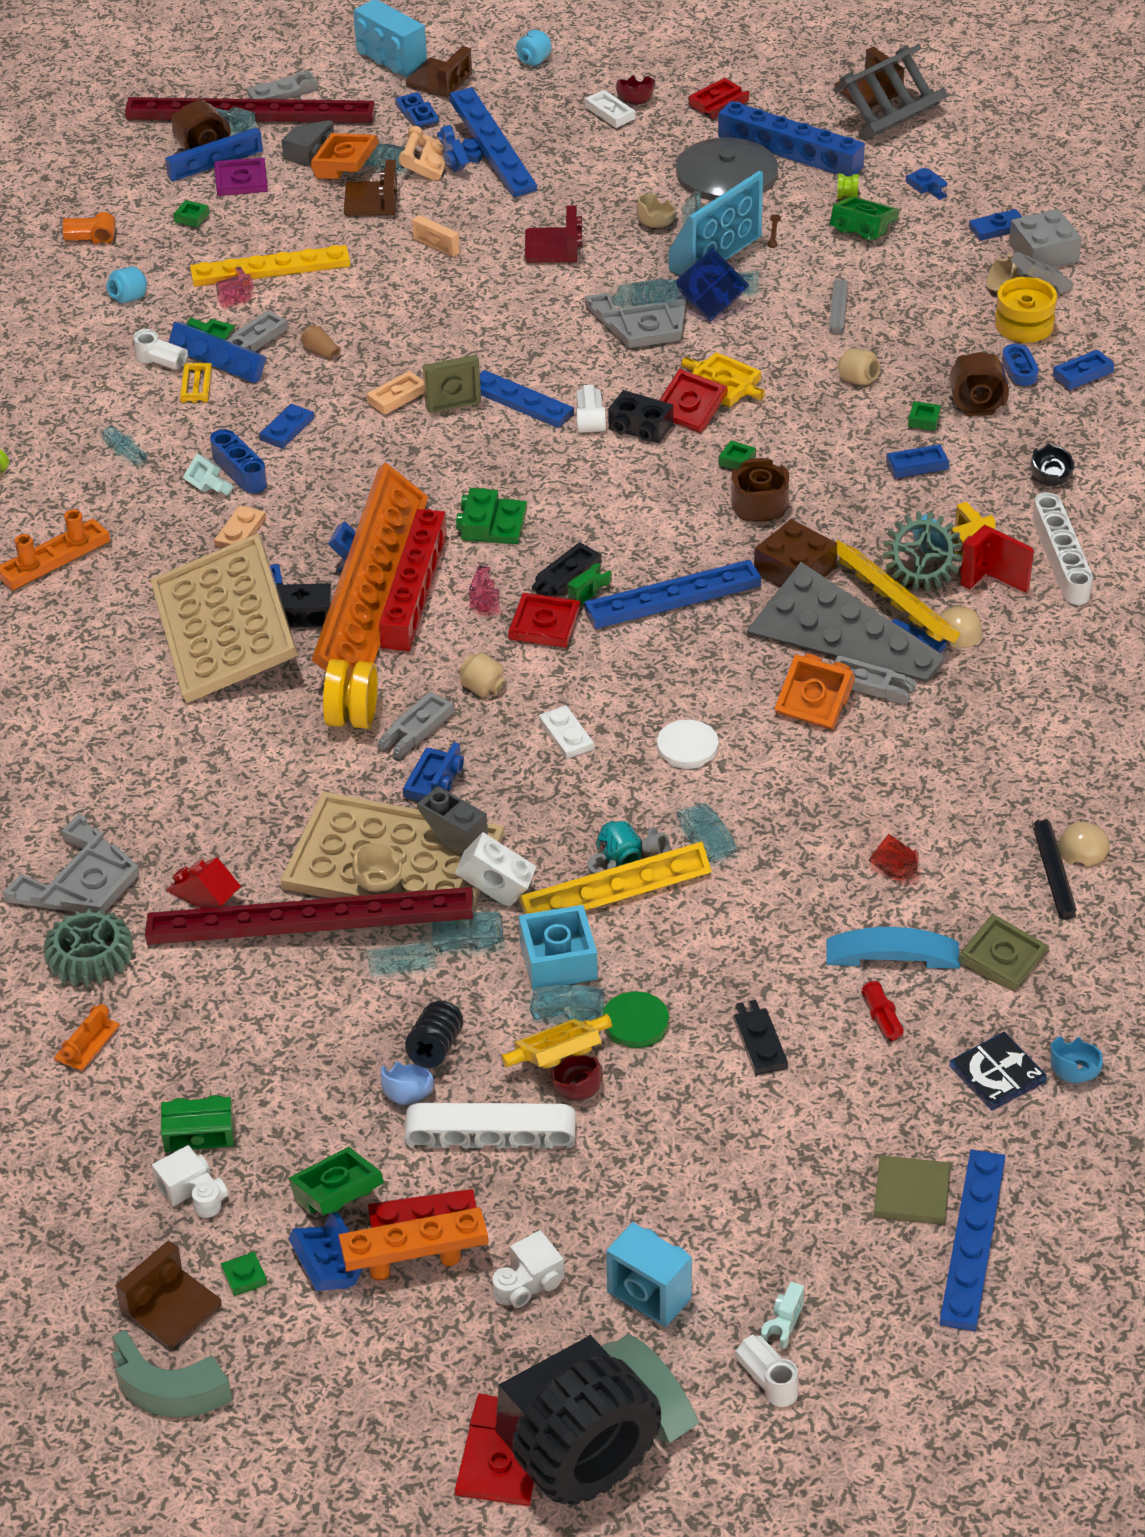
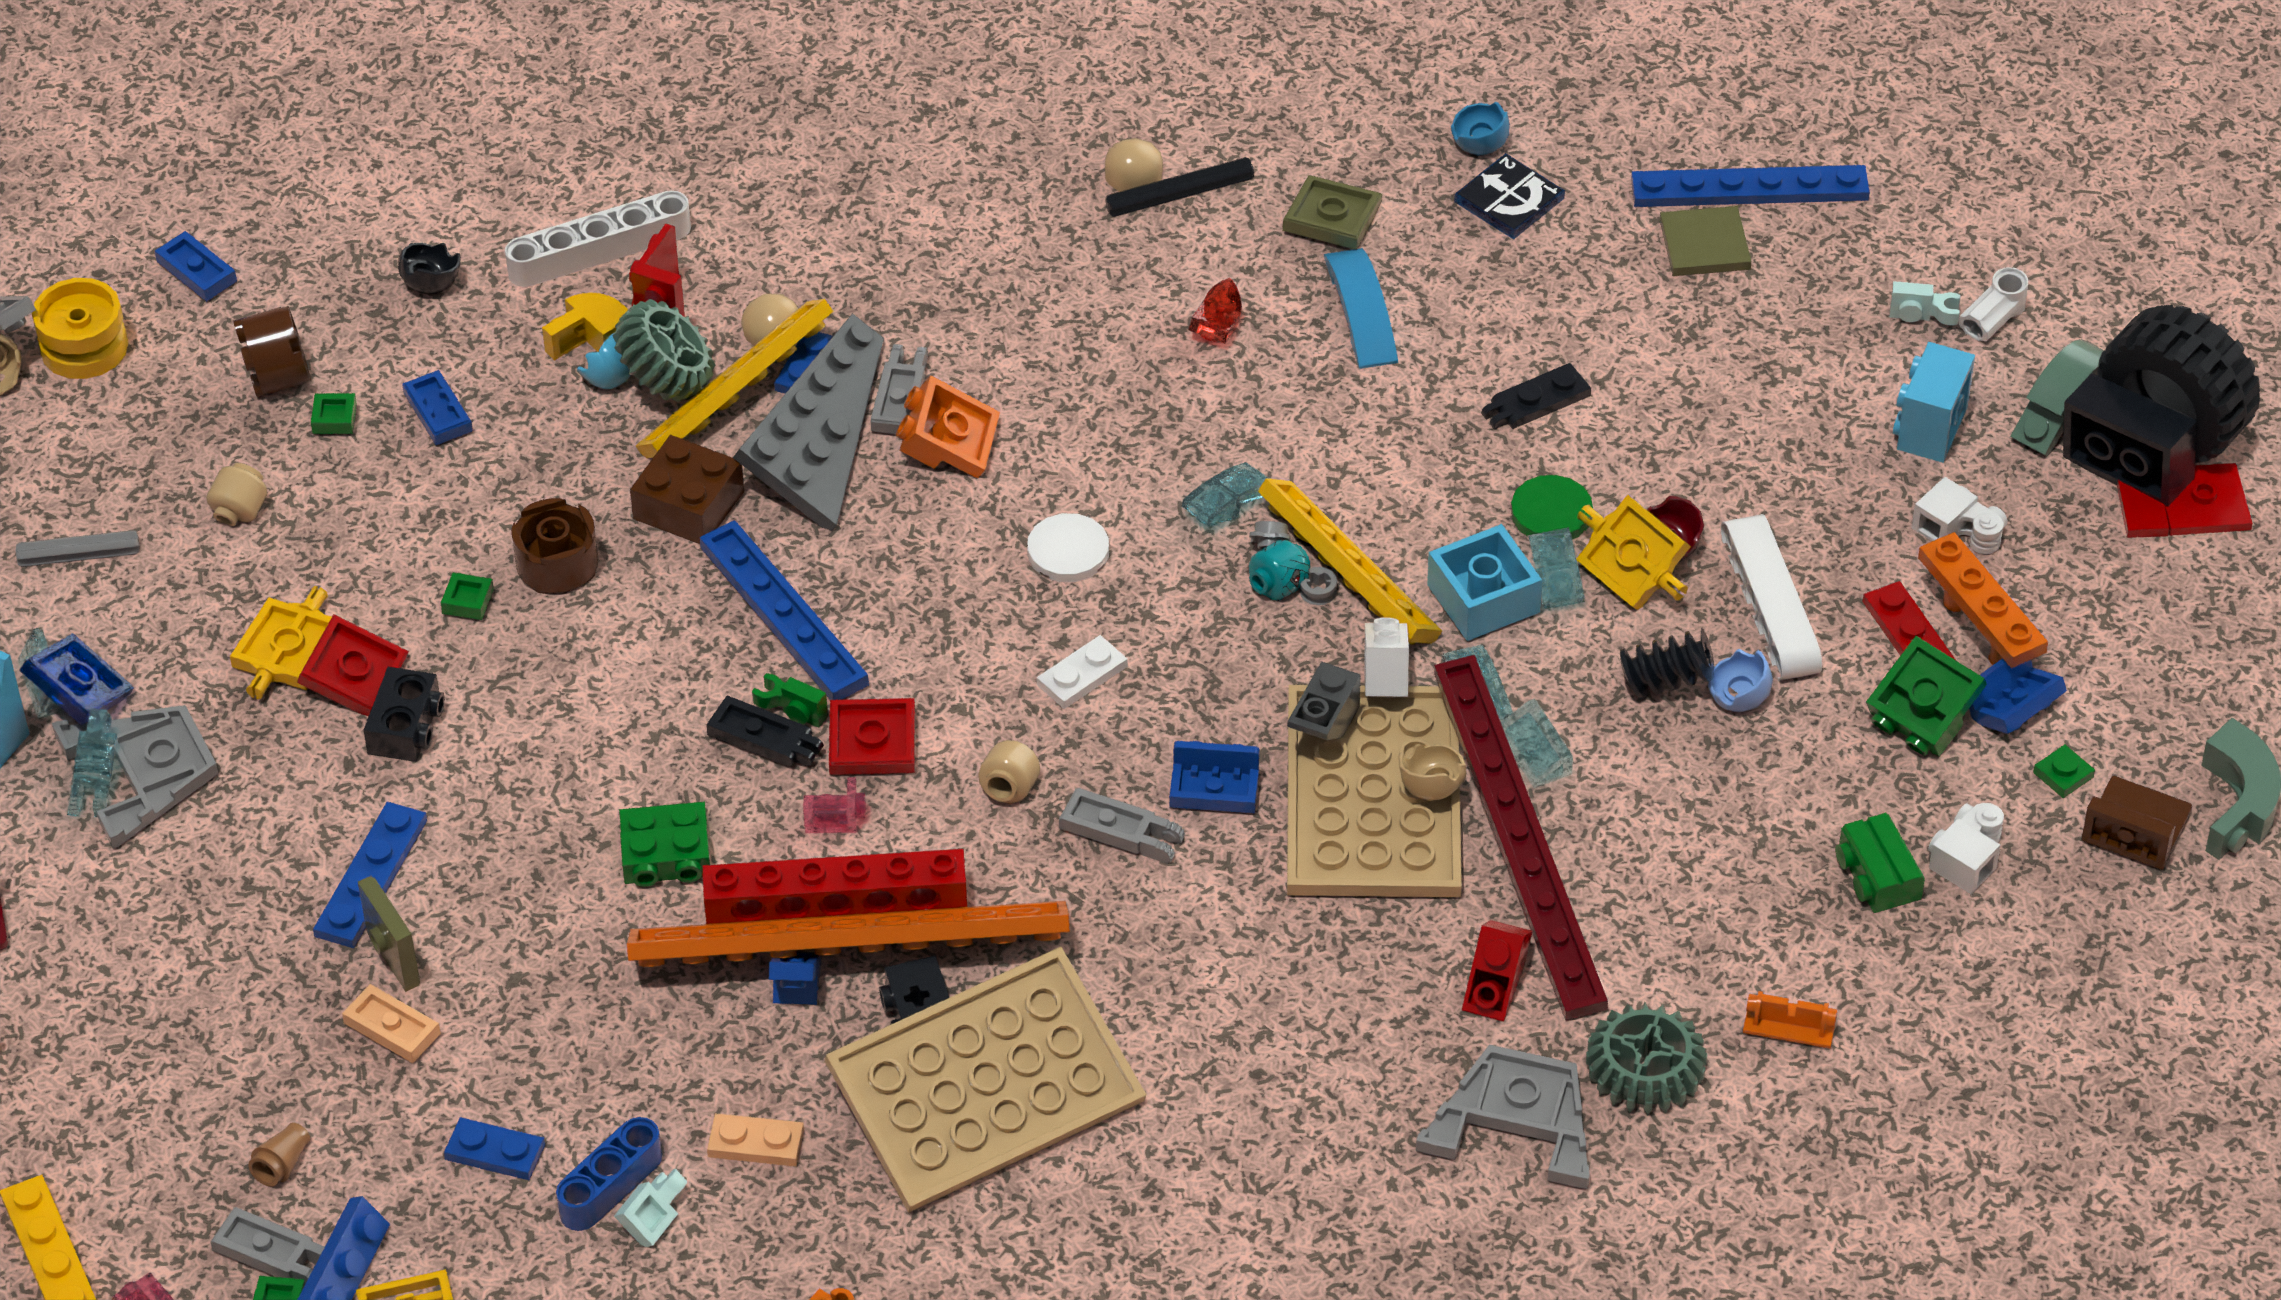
camera: 105 degrees left, 5 degrees up
yellow wheel [323,659,378,729] -> none
white piece [576,385,606,433] -> none
red axle [861,981,904,1041] -> none
blue plate [1002,344,1039,386] -> none

